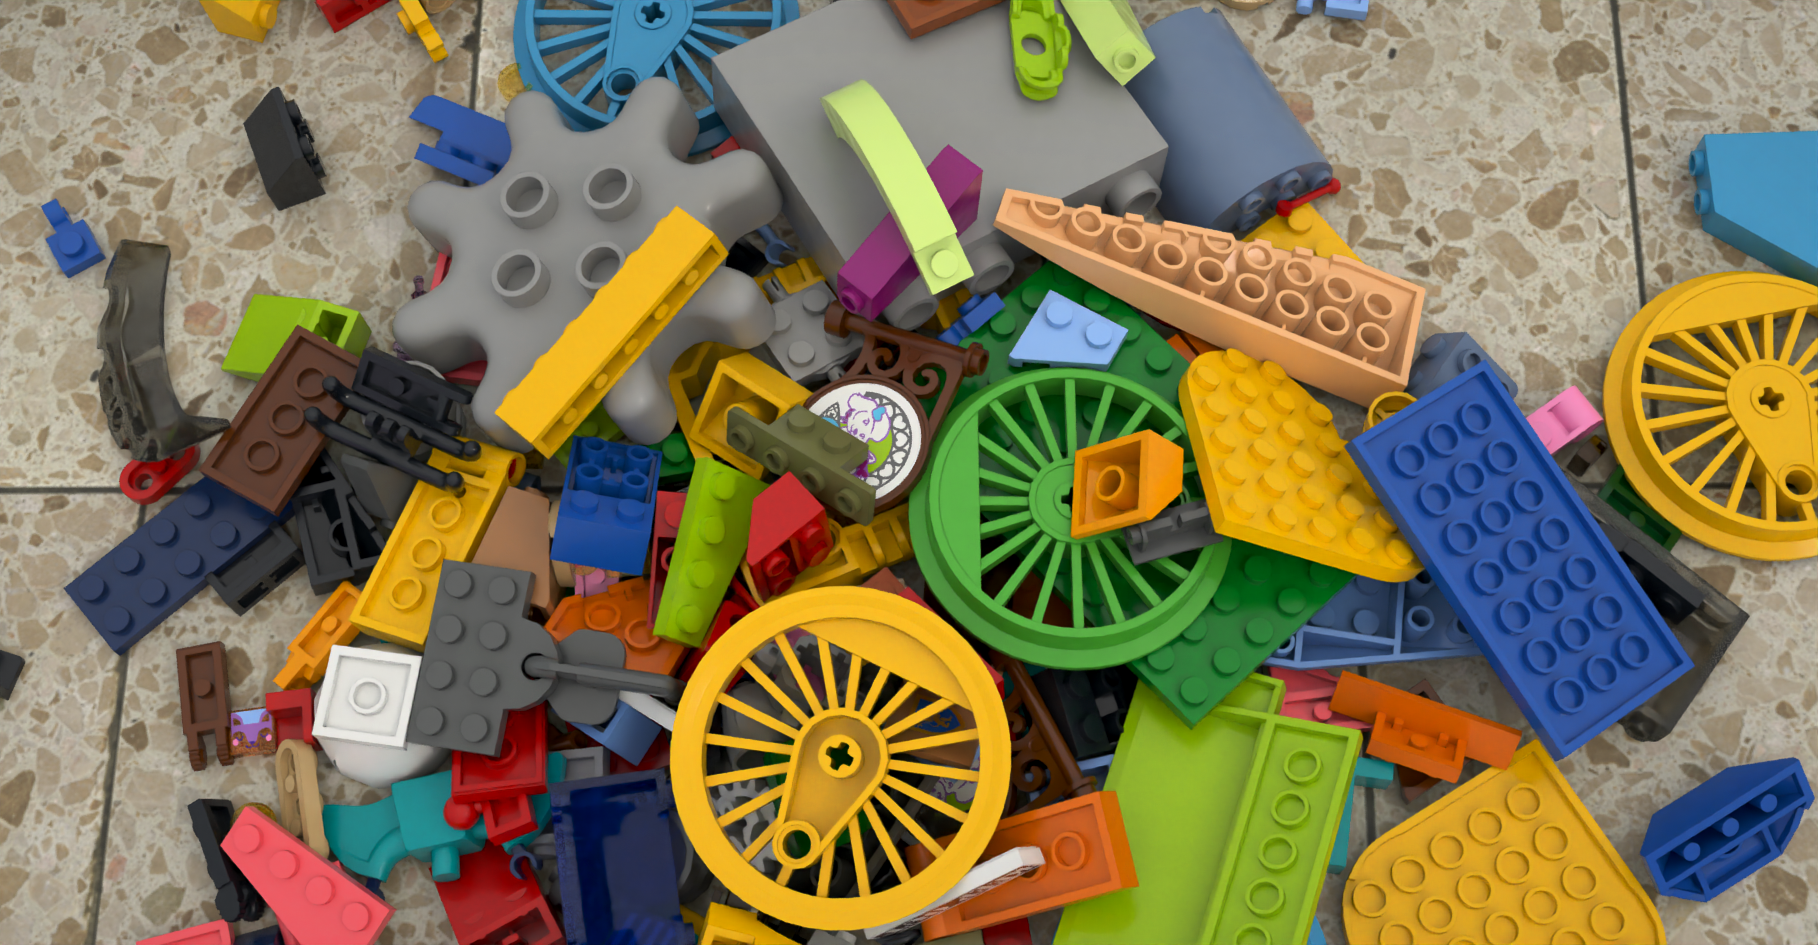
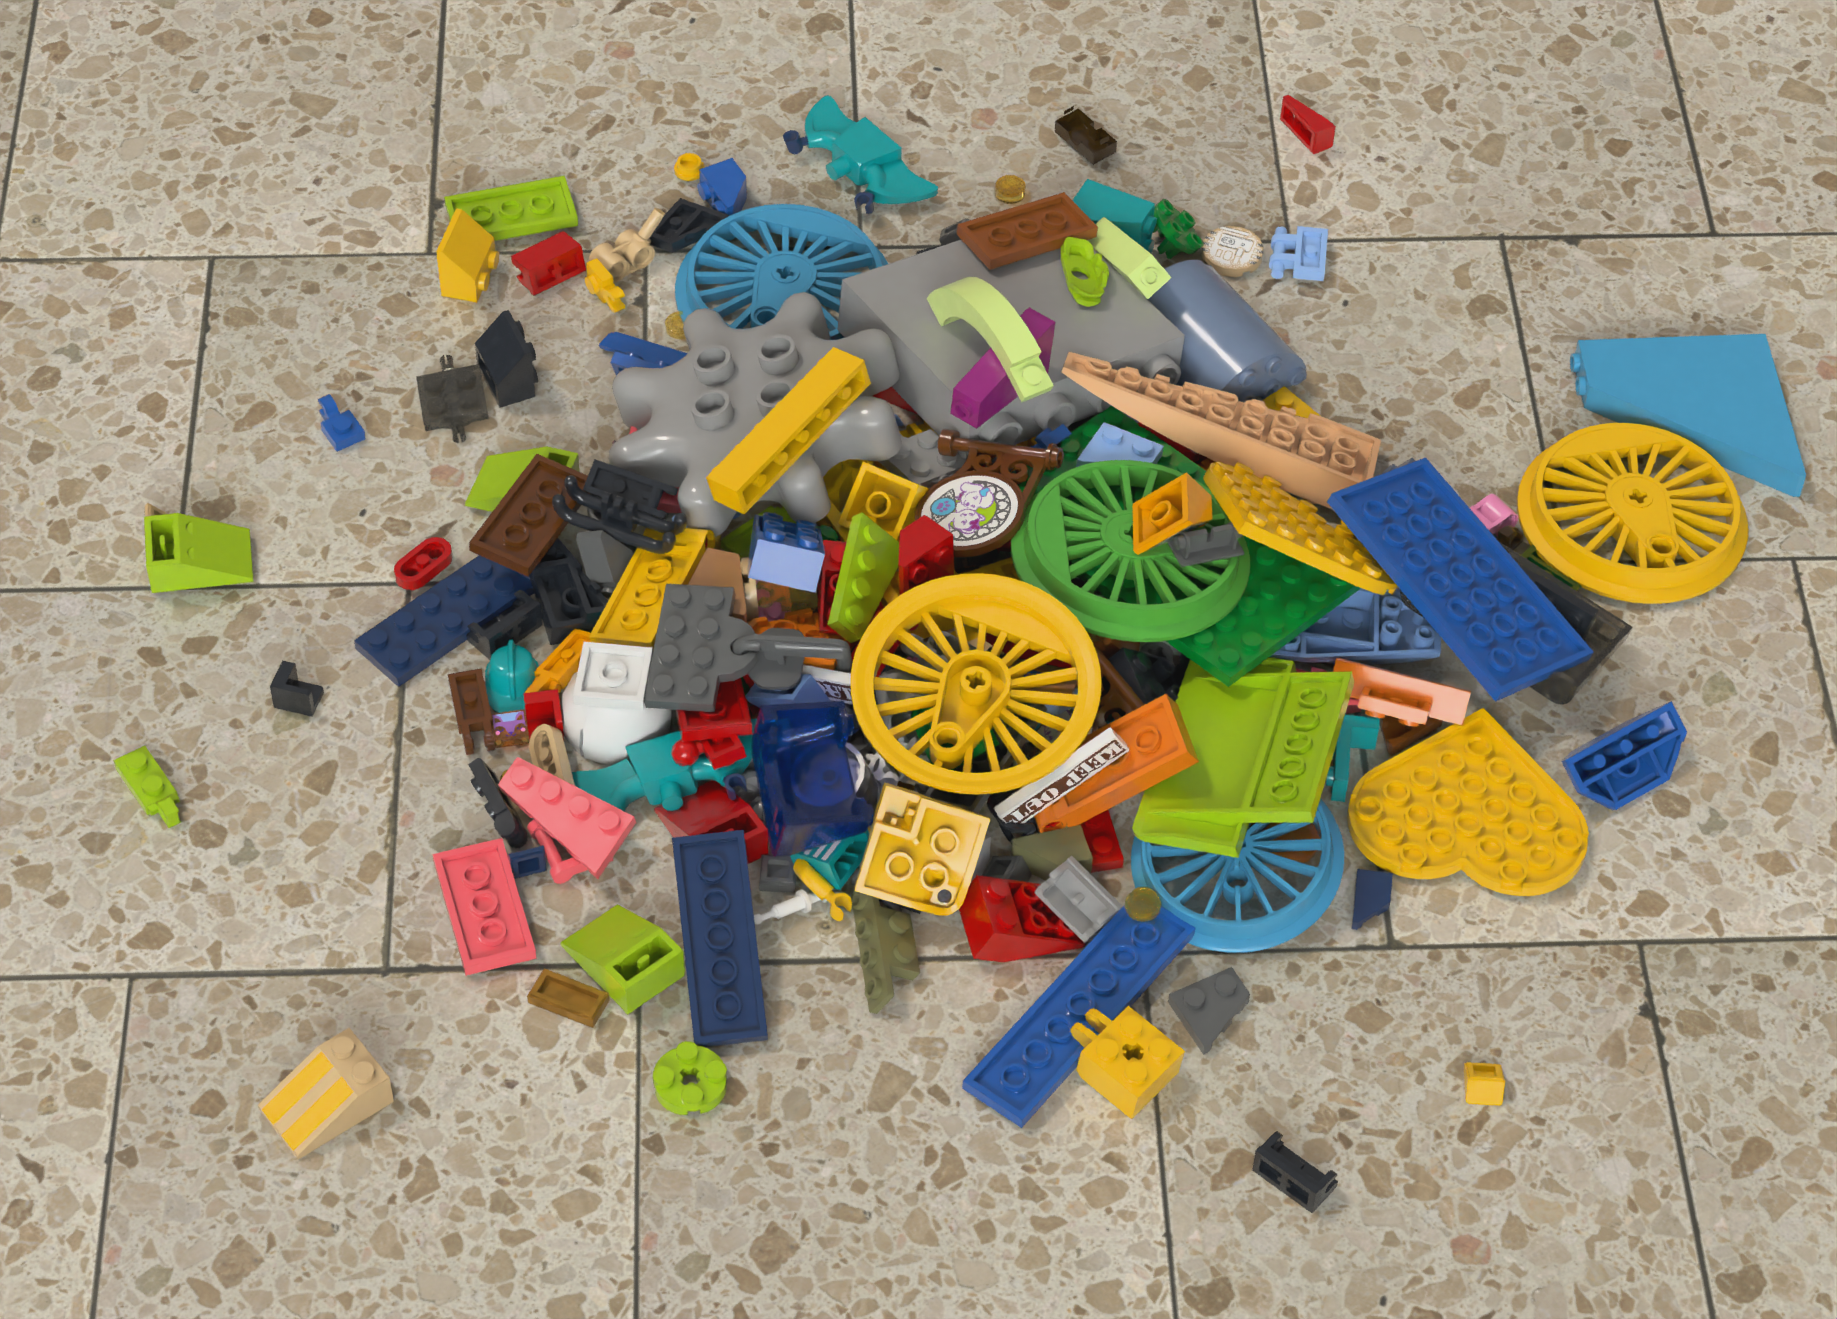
camera: 10 degrees left, 20 degrees down
clear smoke windscreen [97,239,231,462] -> none
olive bracket [726,404,876,526] -> none
red hinge [1275,178,1341,217] -> none
none -> clear smoke plate [416,355,489,443]
none -> teal piece [485,640,539,716]

